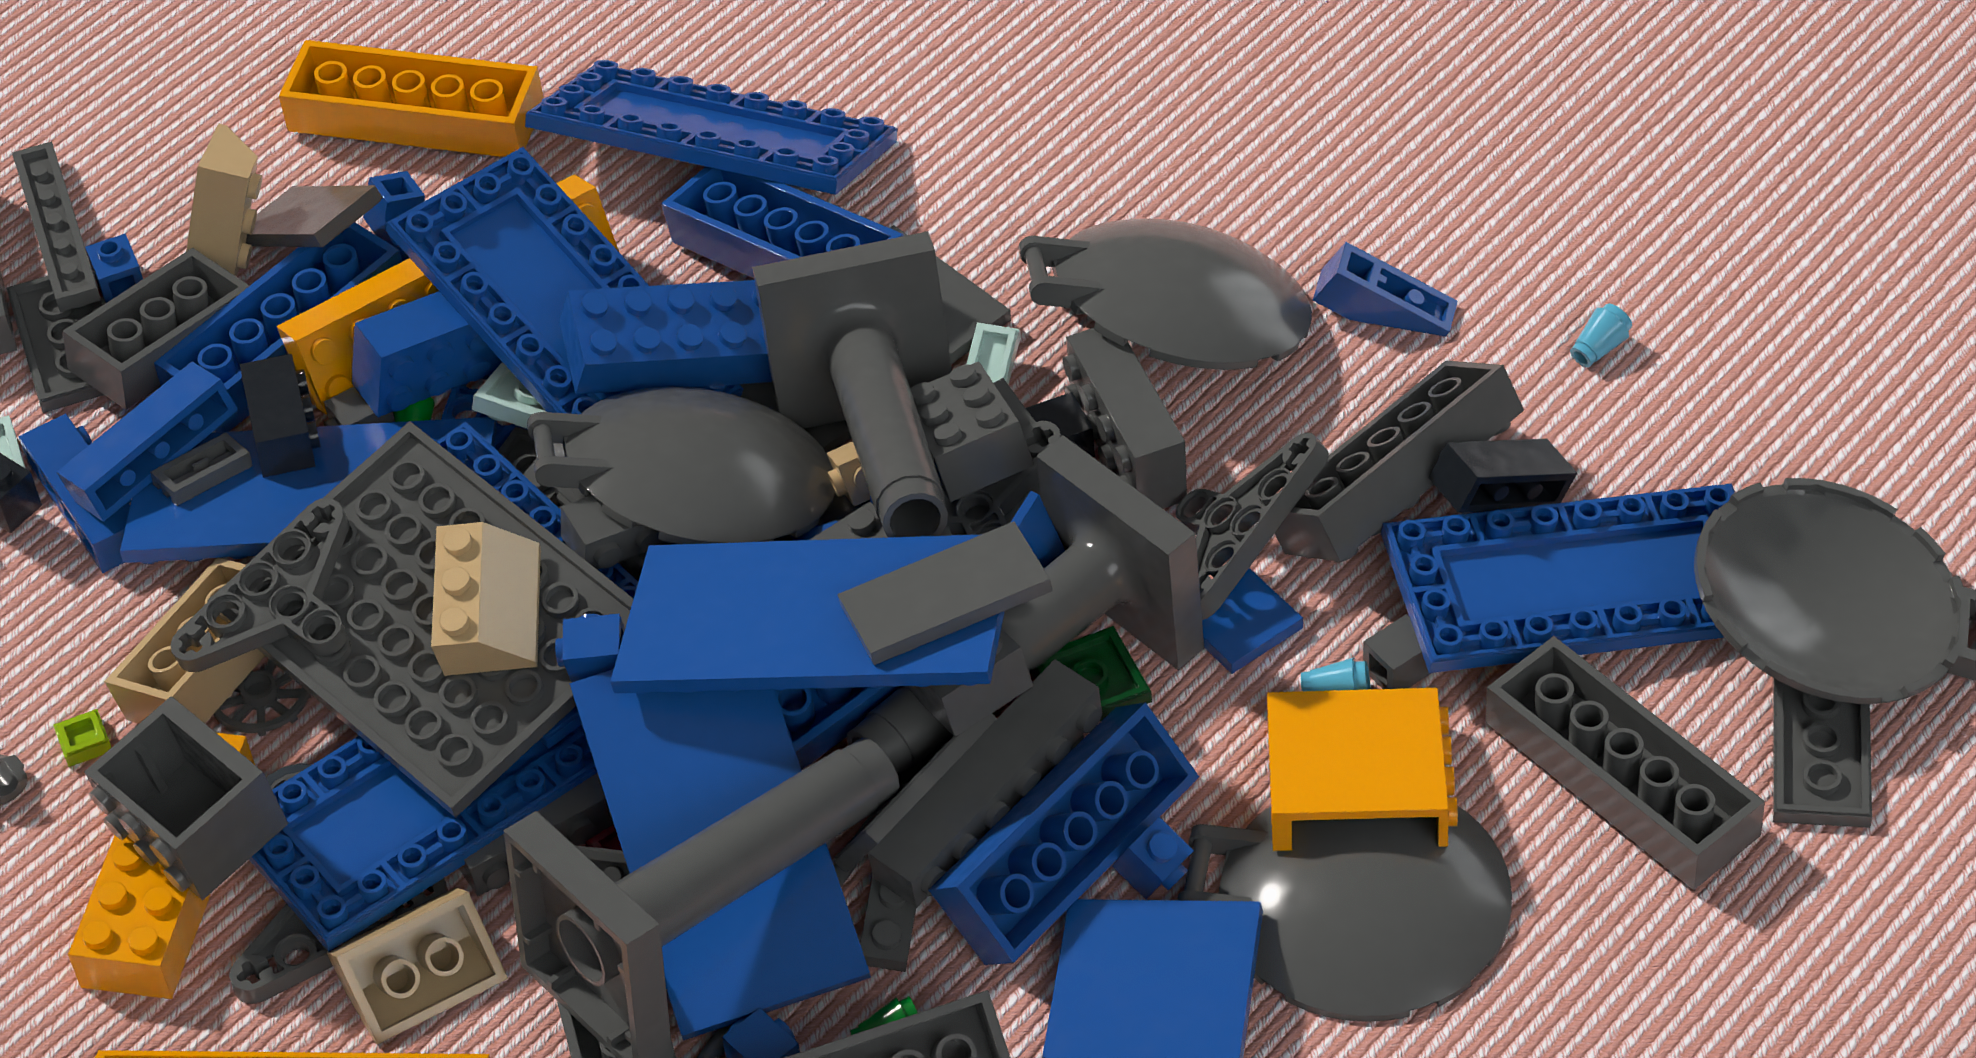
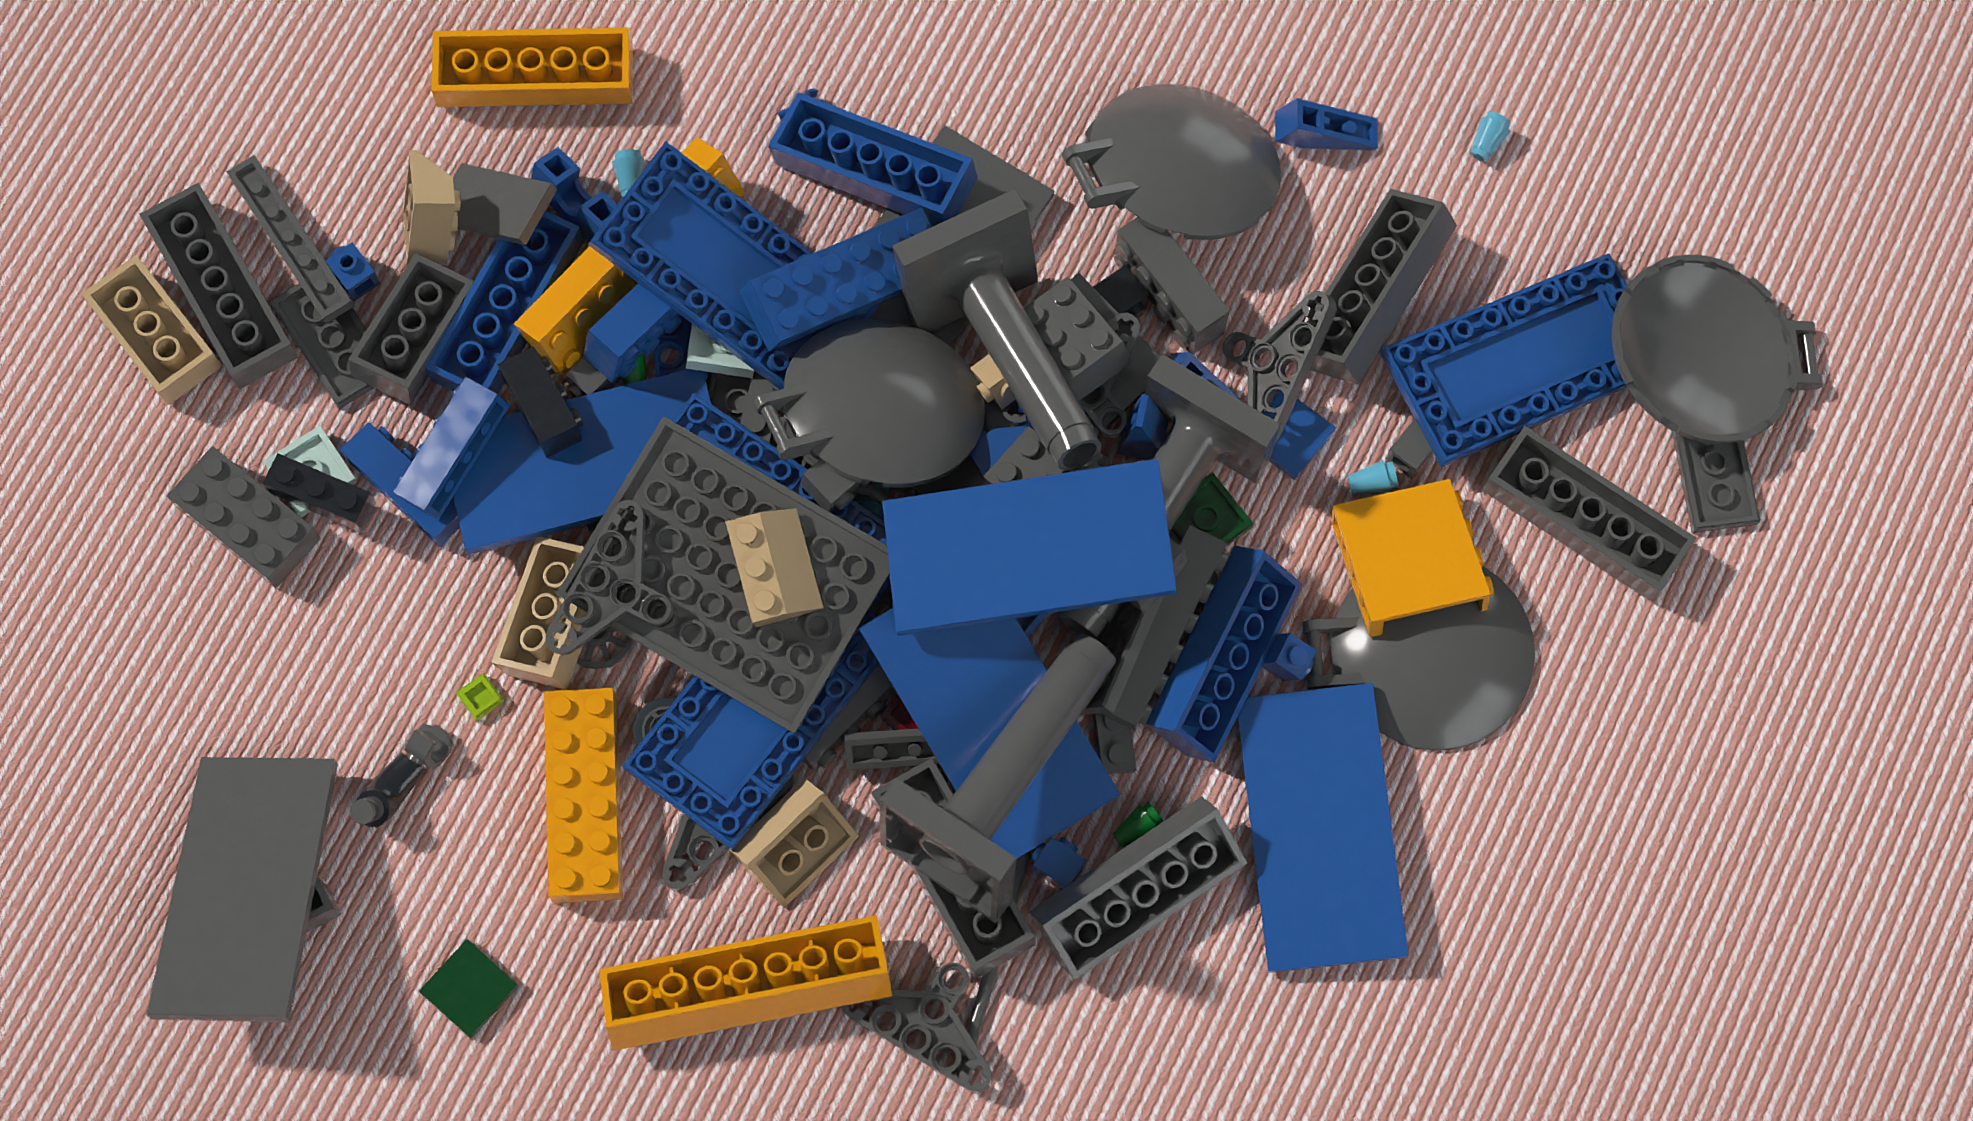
camera: 20 degrees left, 25 degrees up
dark grey container [84,696,288,901] -> none
dark grey tile [150,432,253,506] -> none
blue tile [525,60,898,195] -> none
blue brick [555,614,625,682] -> none
dark grey tile [837,521,1053,665] -> none
light aqua tile [966,322,1021,385] -> none
black brick [1429,439,1577,513] -> none

